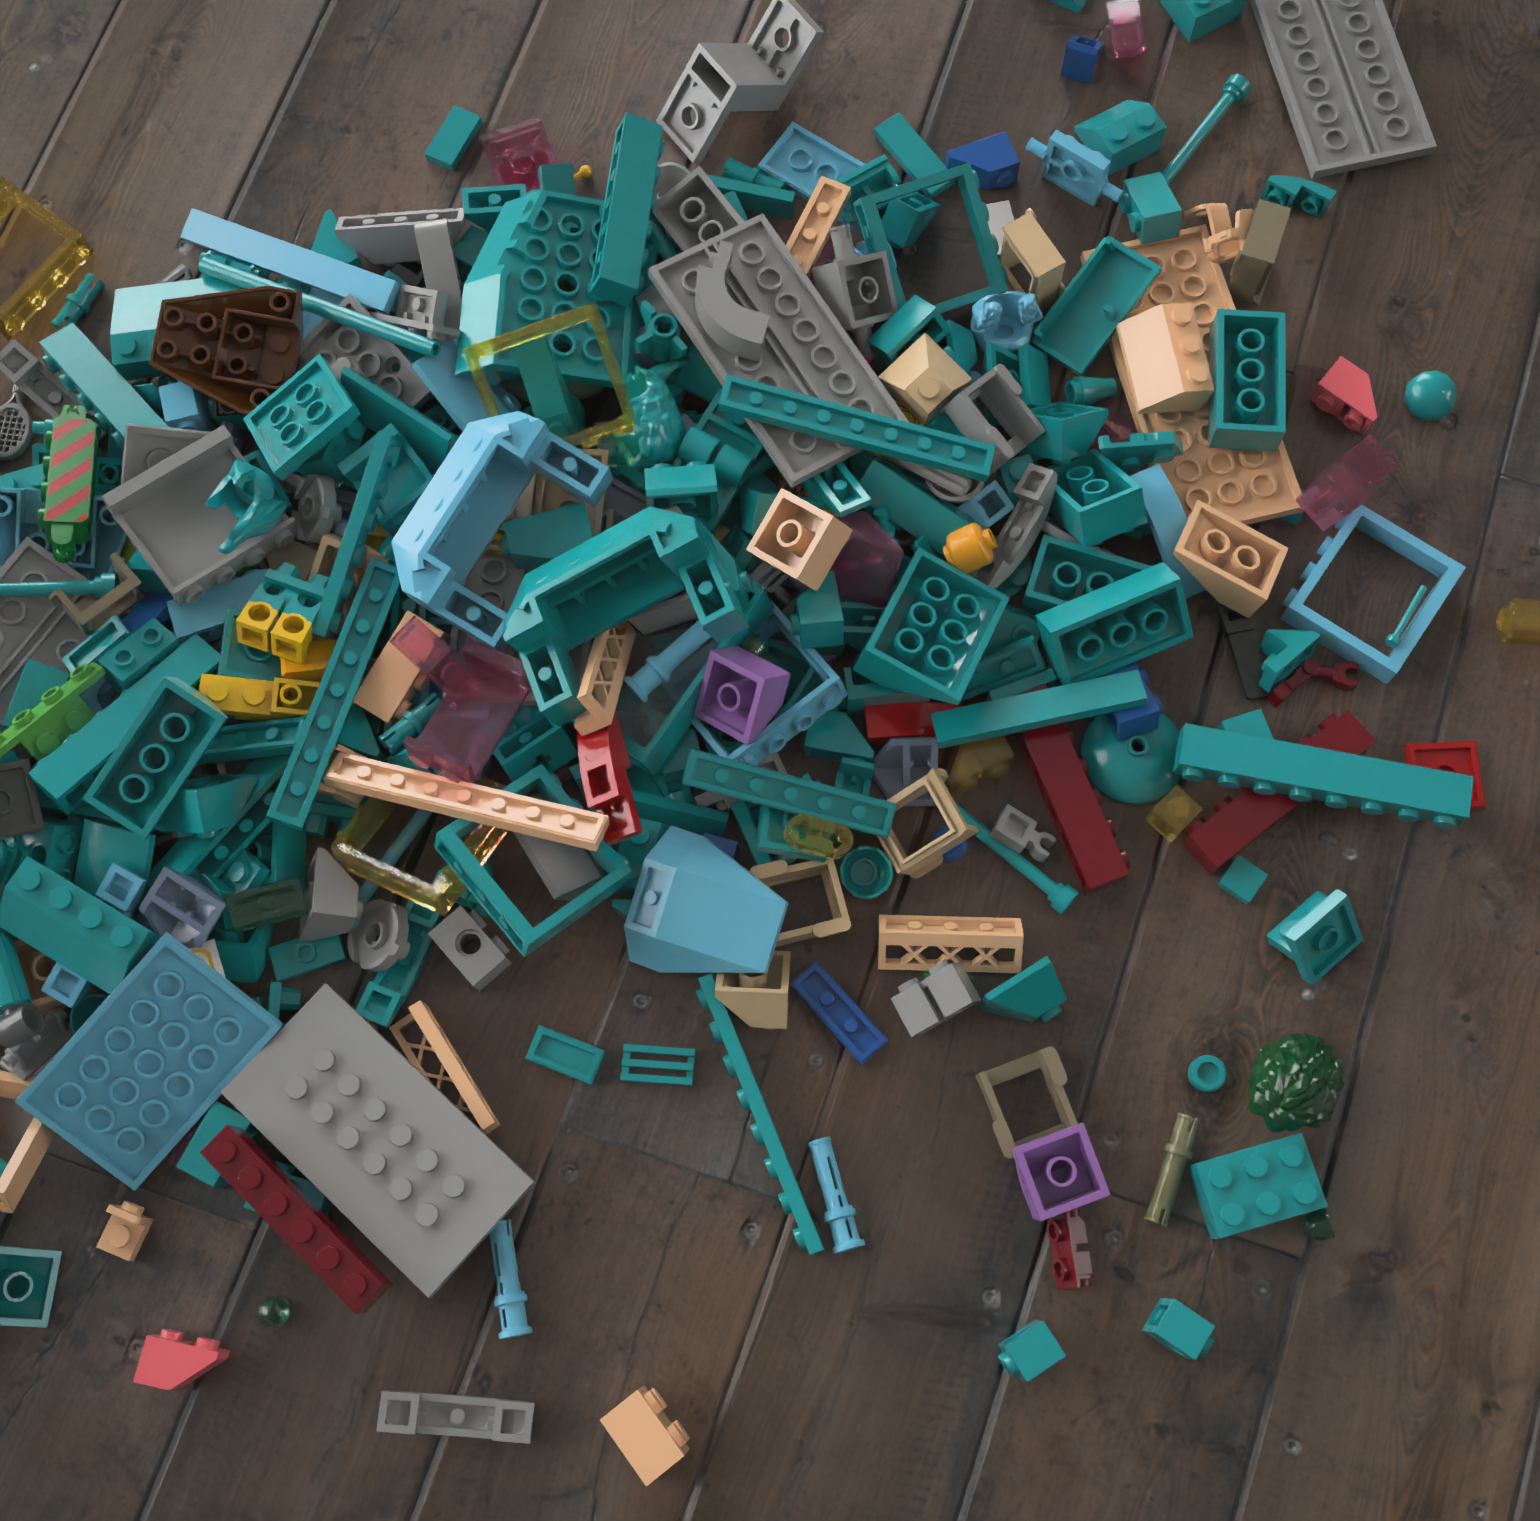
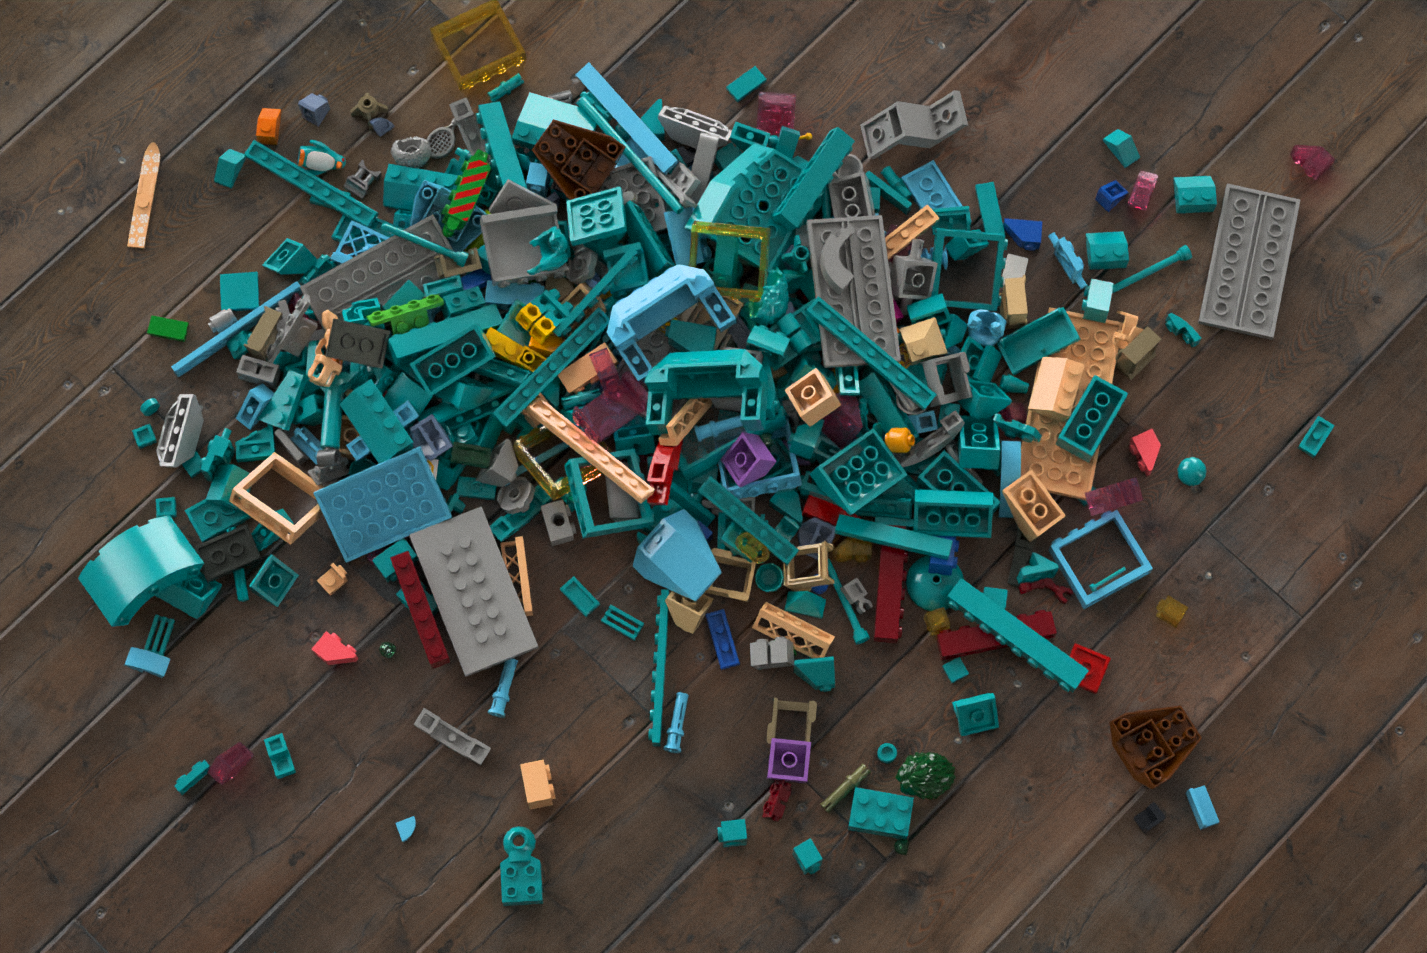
camera: 20 degrees right, 0 degrees up
none -> teal slope [784,591,826,619]

